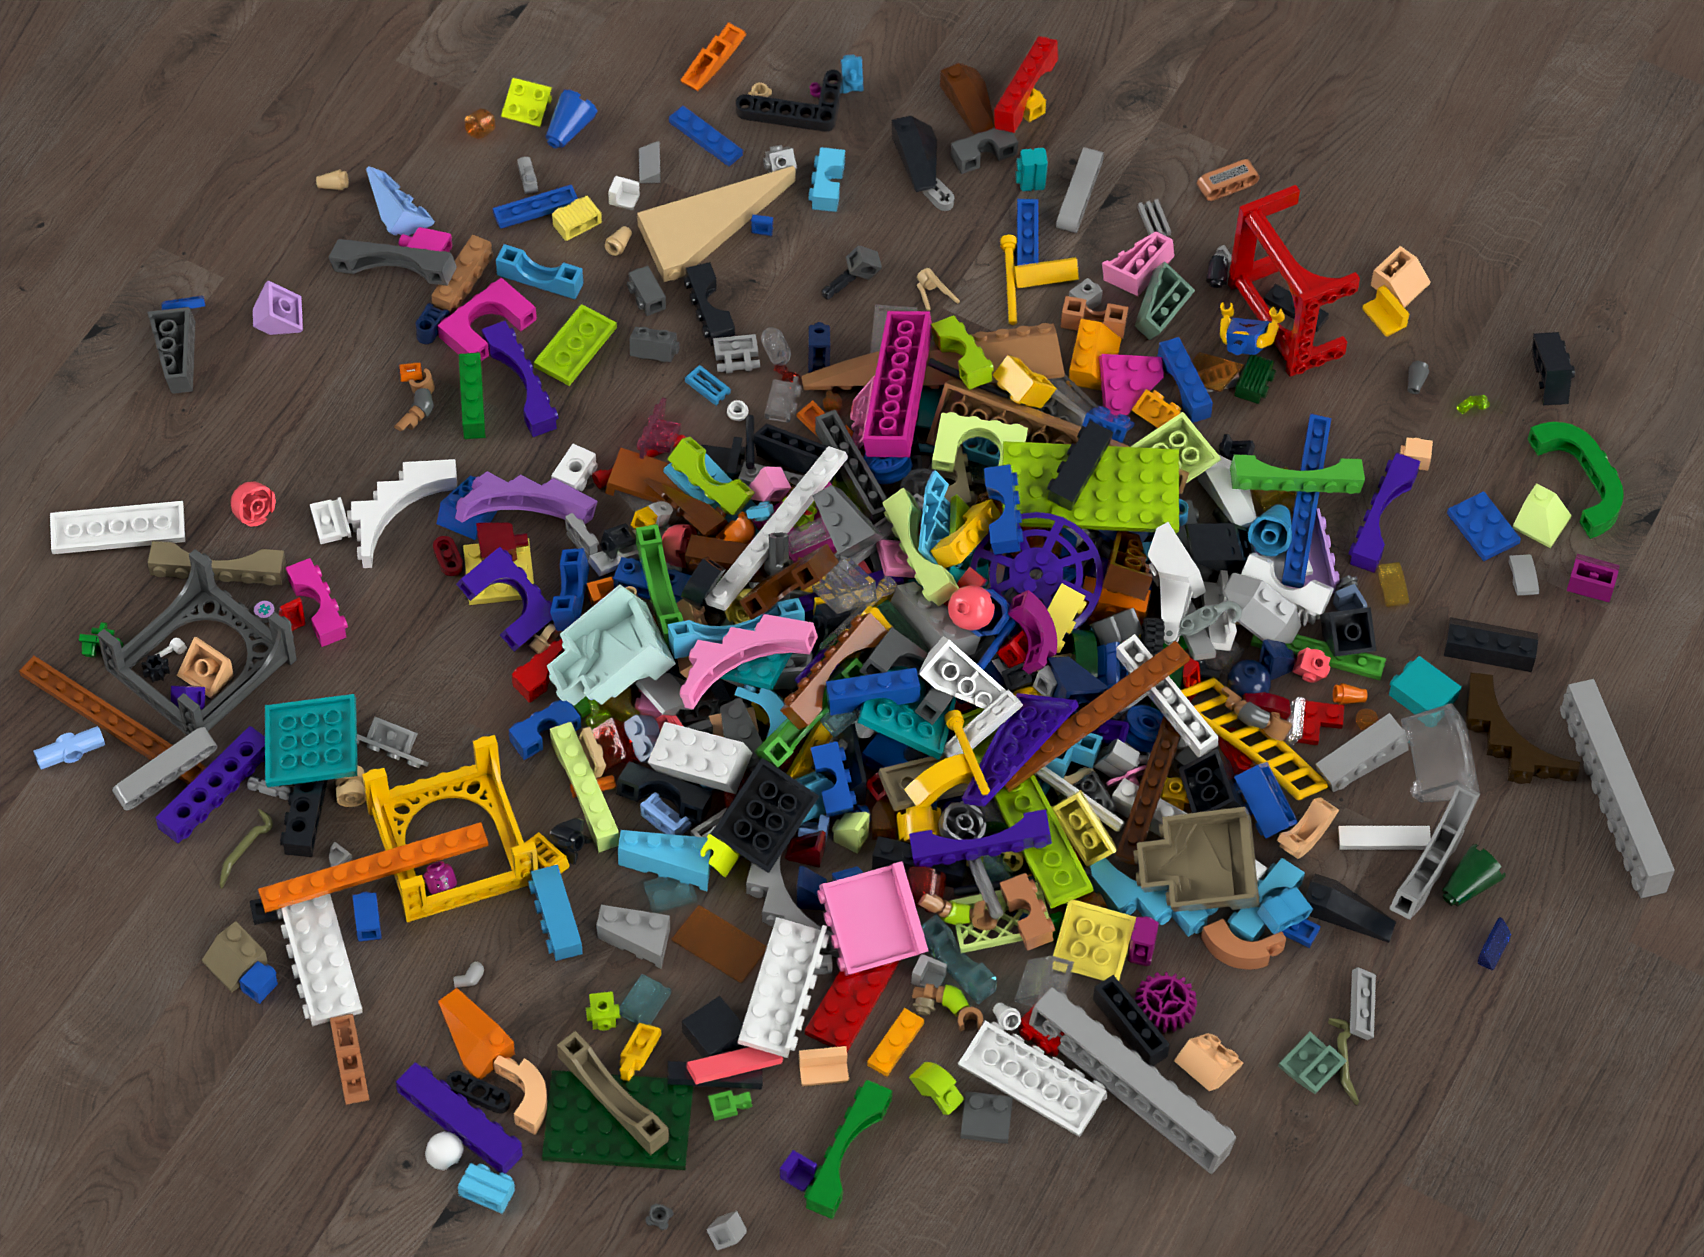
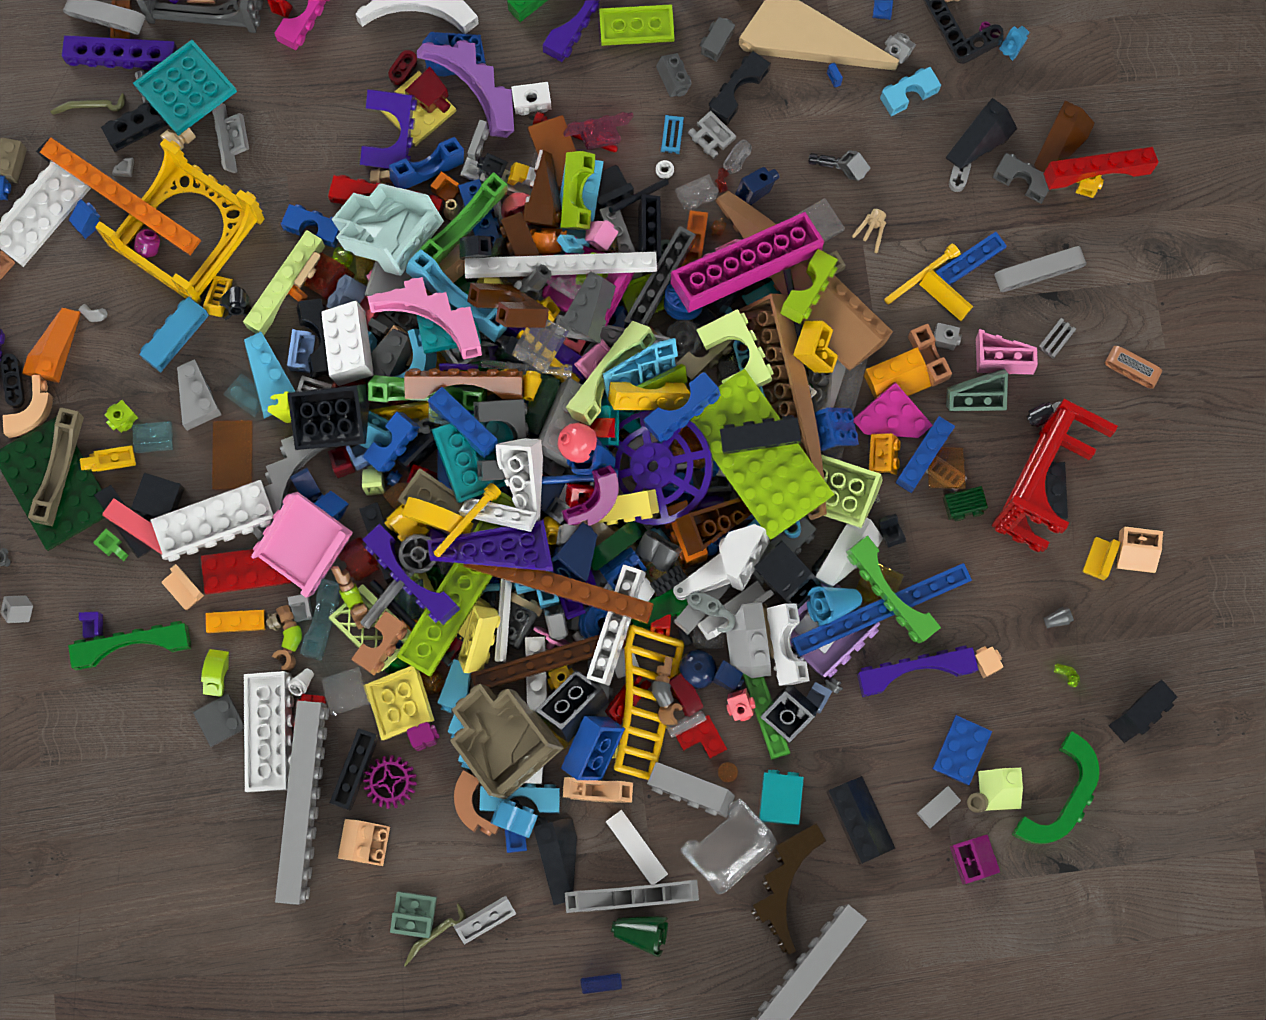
camera: 55 degrees right, 20 degrees up
teal brick [1015,148,1048,191] -> none
torso [1220,302,1285,355] -> none
orange cone [1333,683,1367,705] -> none
clear yellow slope [1377,562,1409,607] -> none
none -> dark tan tile [967,793,988,813]

